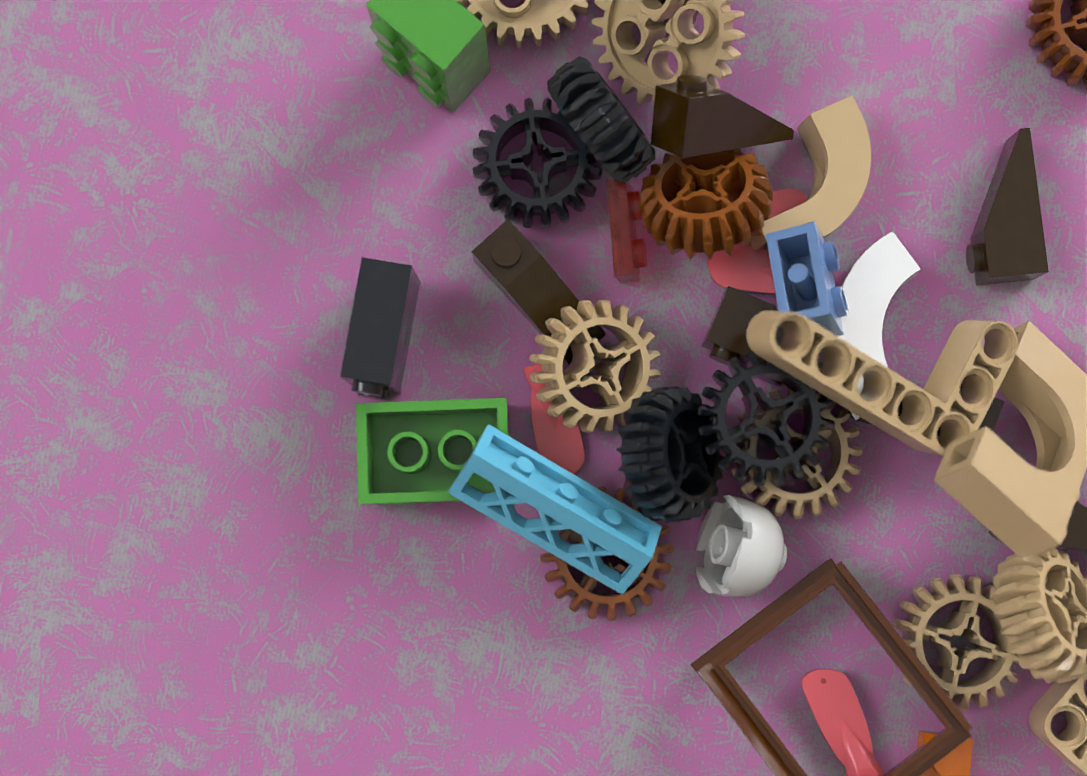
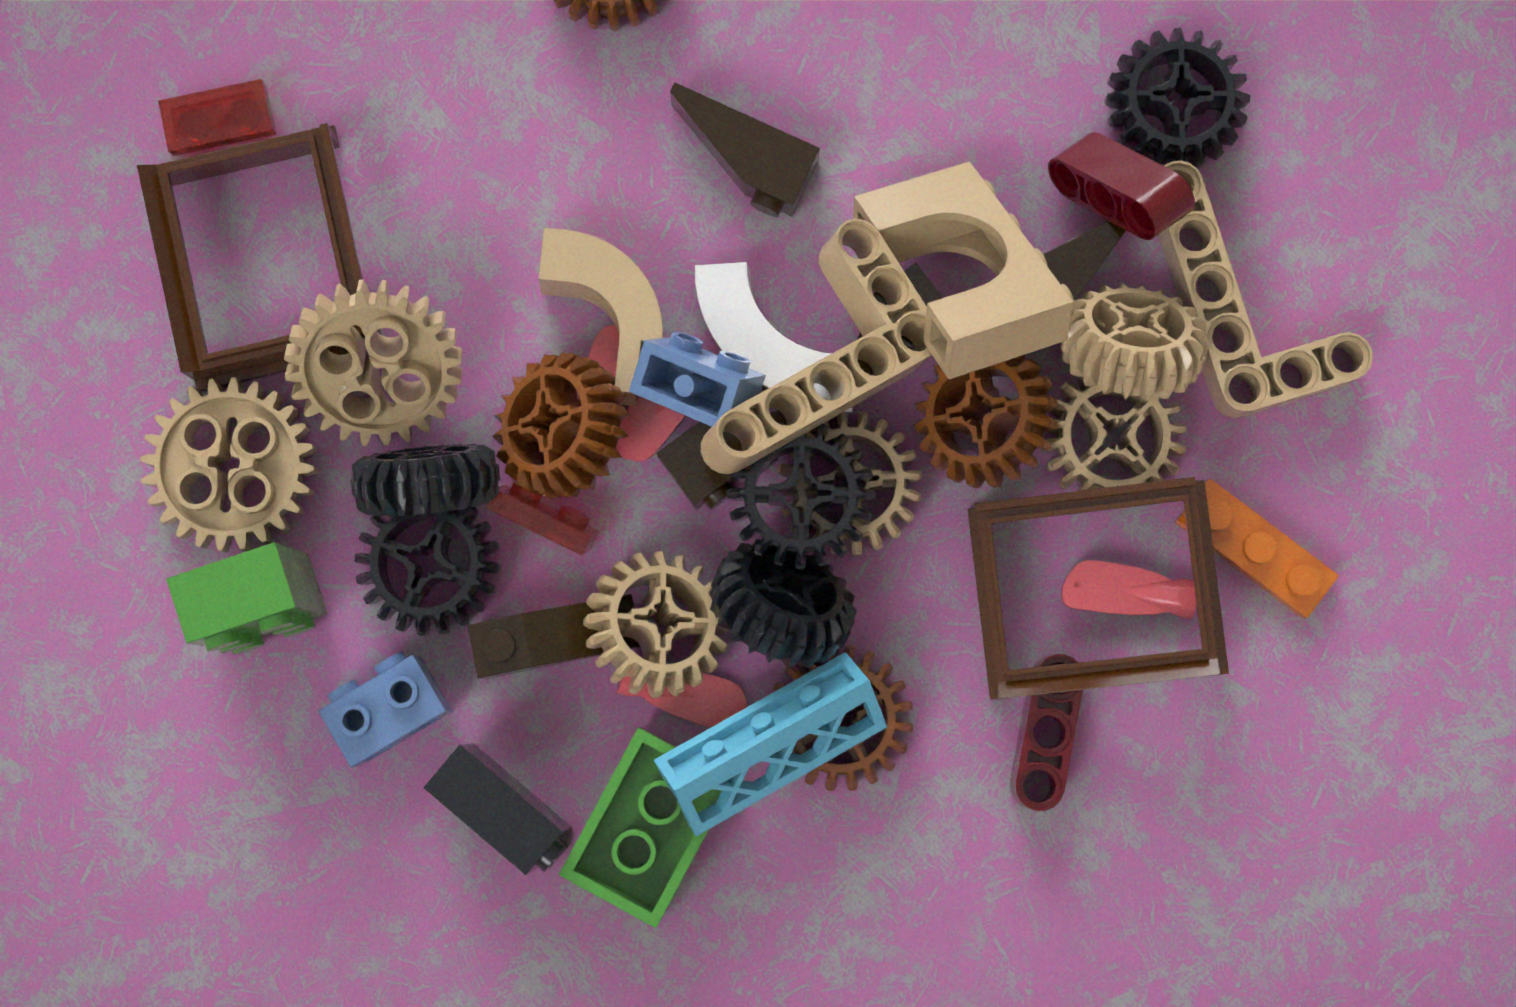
camera: 60 degrees left, 0 degrees up
dark brown slope [650,75,794,158] -> none
white cylinder [696,495,787,597] -> none
none -> medium blue brick [318,652,453,768]
none -> dark orange gear [913,355,1059,488]
none -> dark red beam [1010,654,1083,811]

